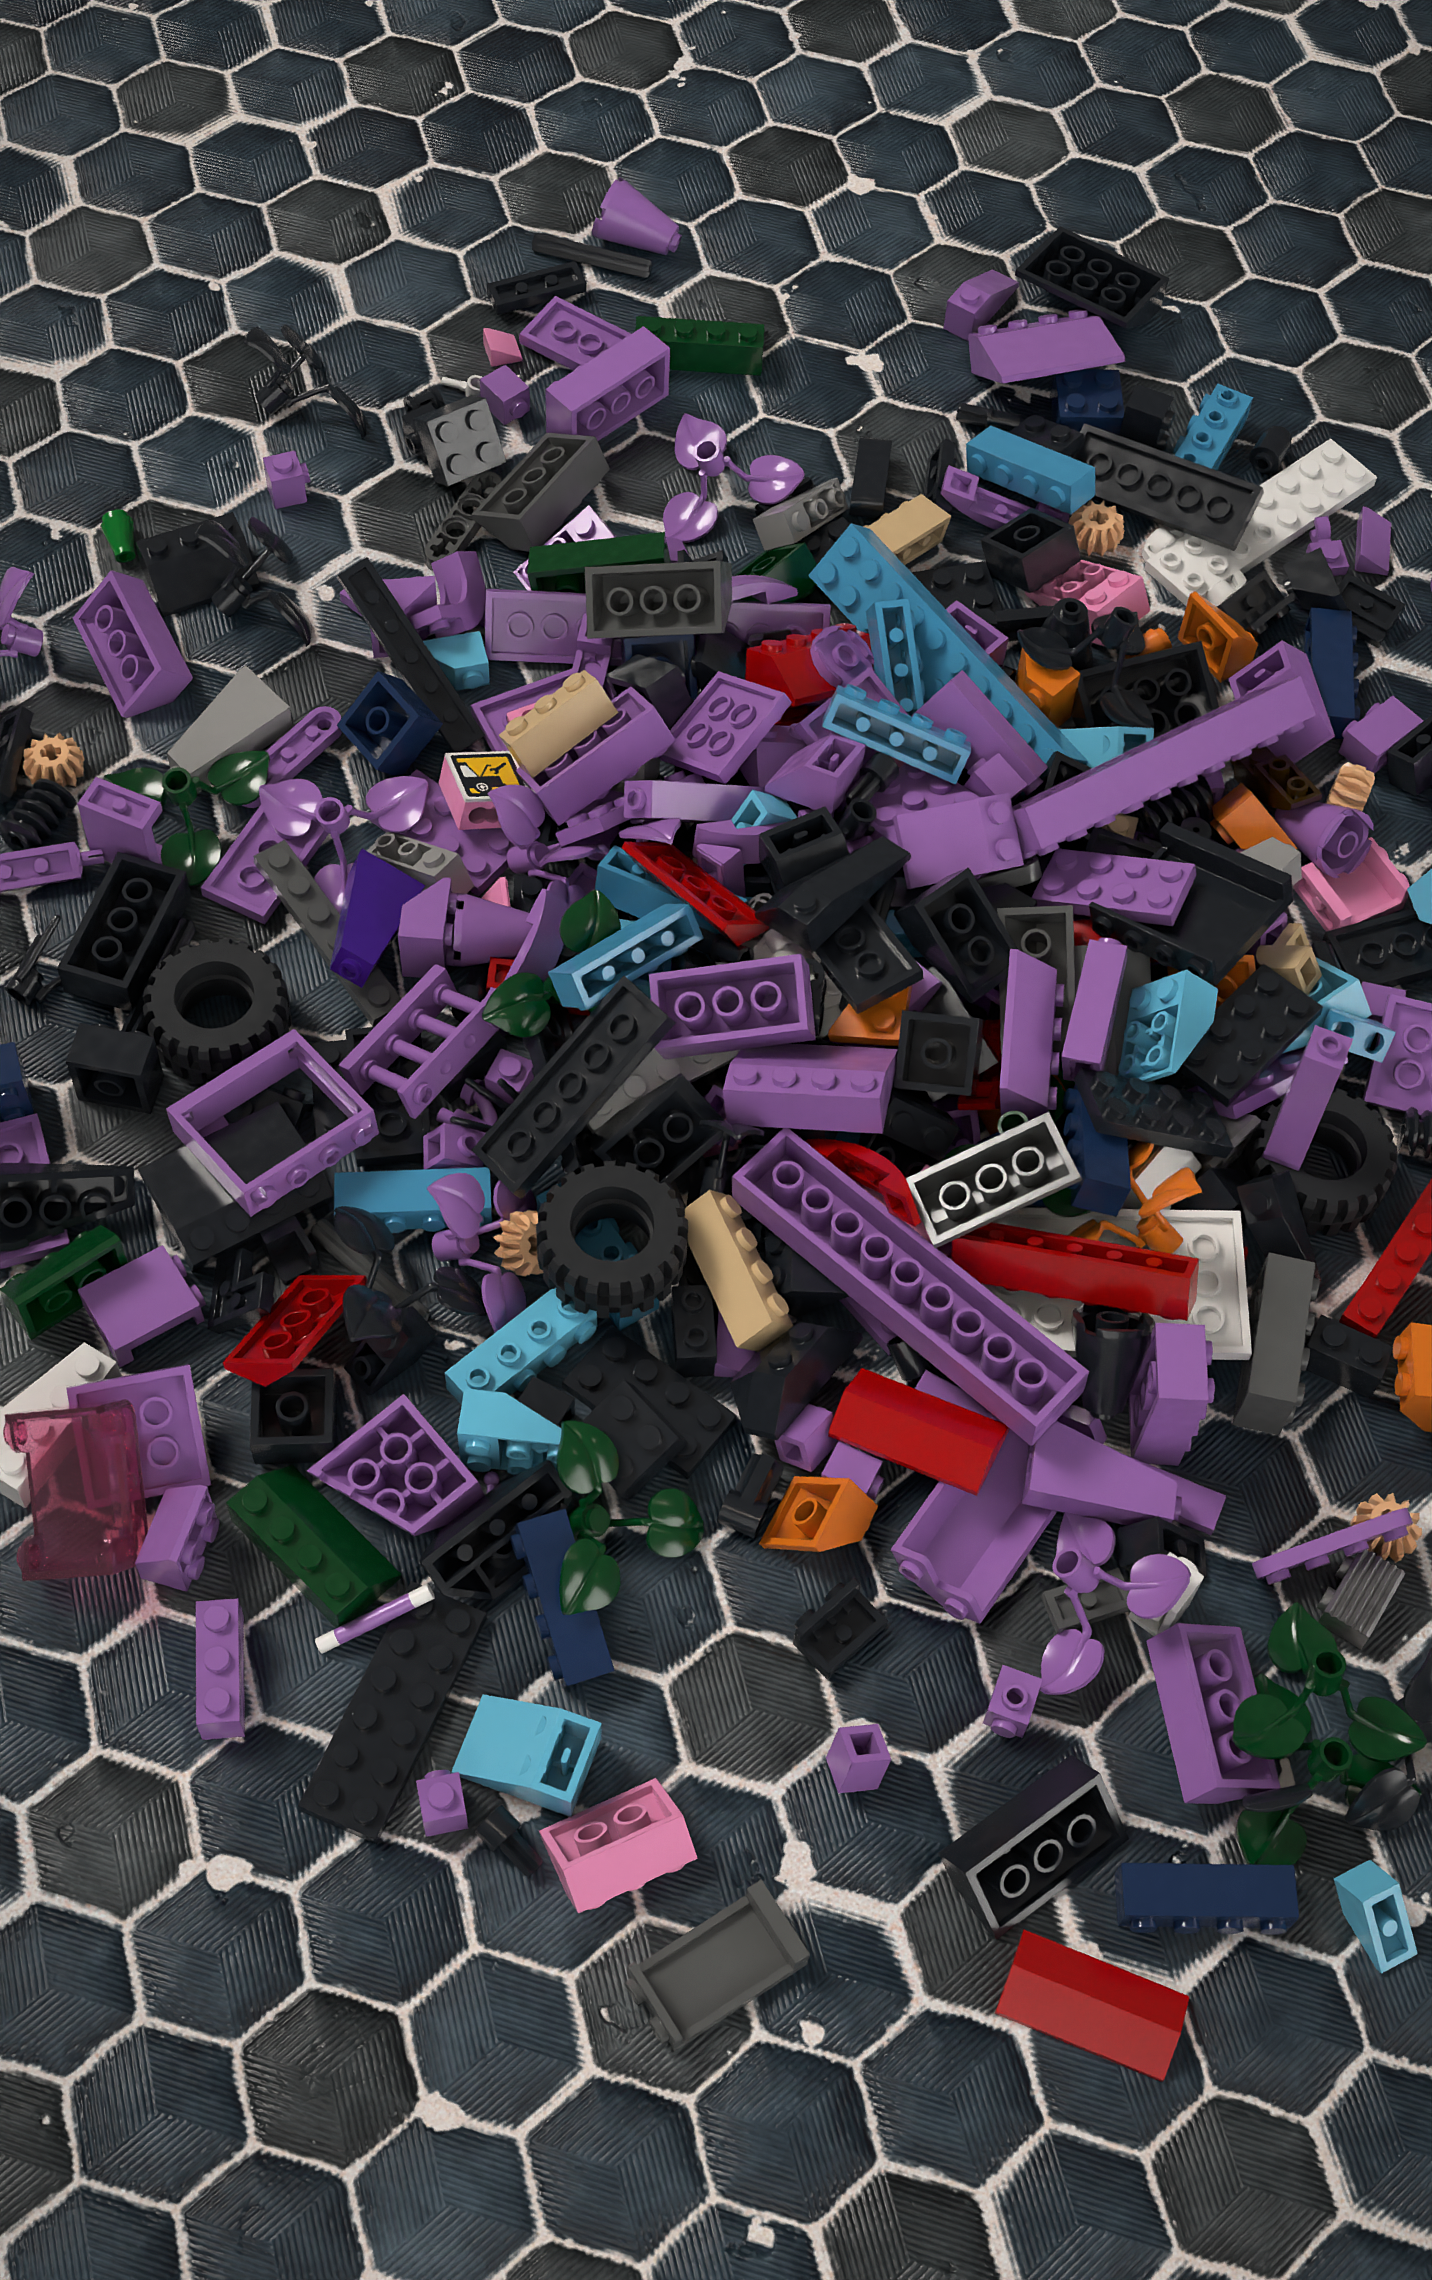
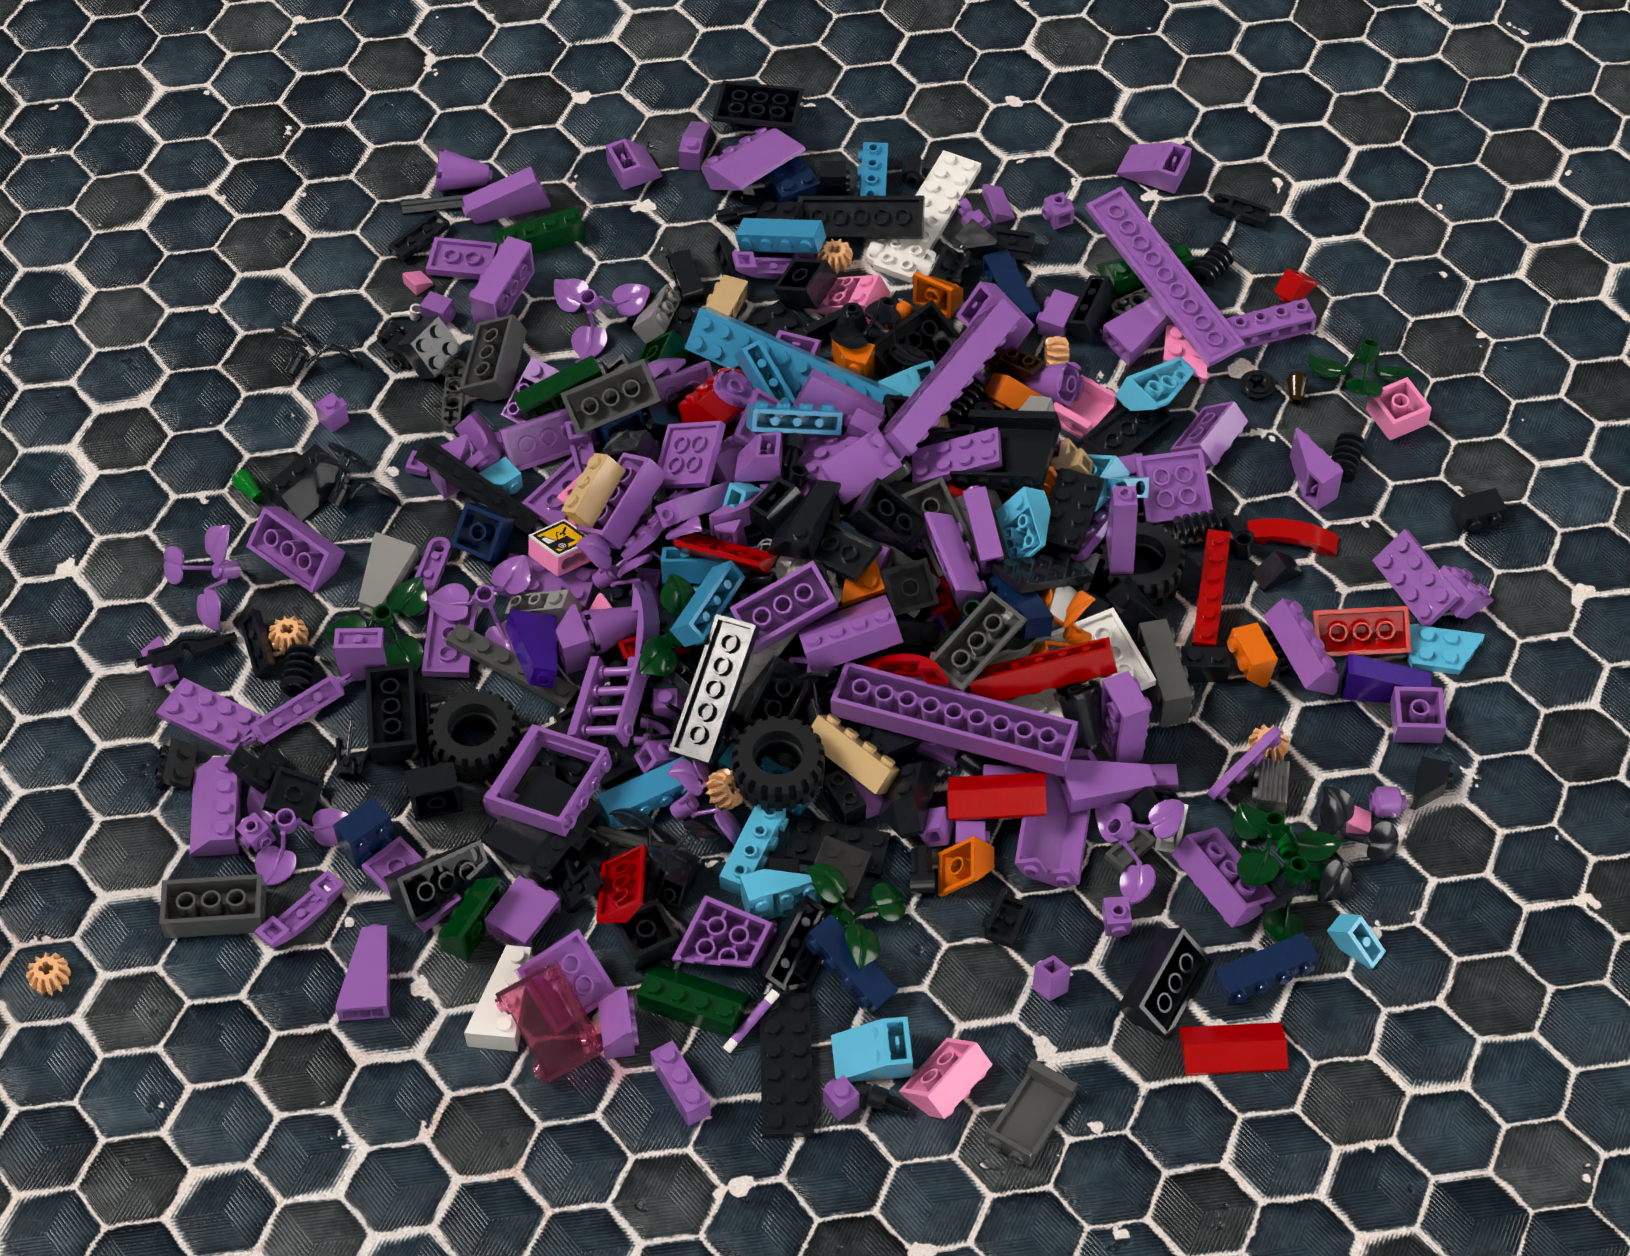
camera: 20 degrees left, 5 degrees down
none -> medium lavender slope [462,166,551,224]
none -> medium lavender slope [606,139,662,190]
none -> green cone [1277,824,1299,862]

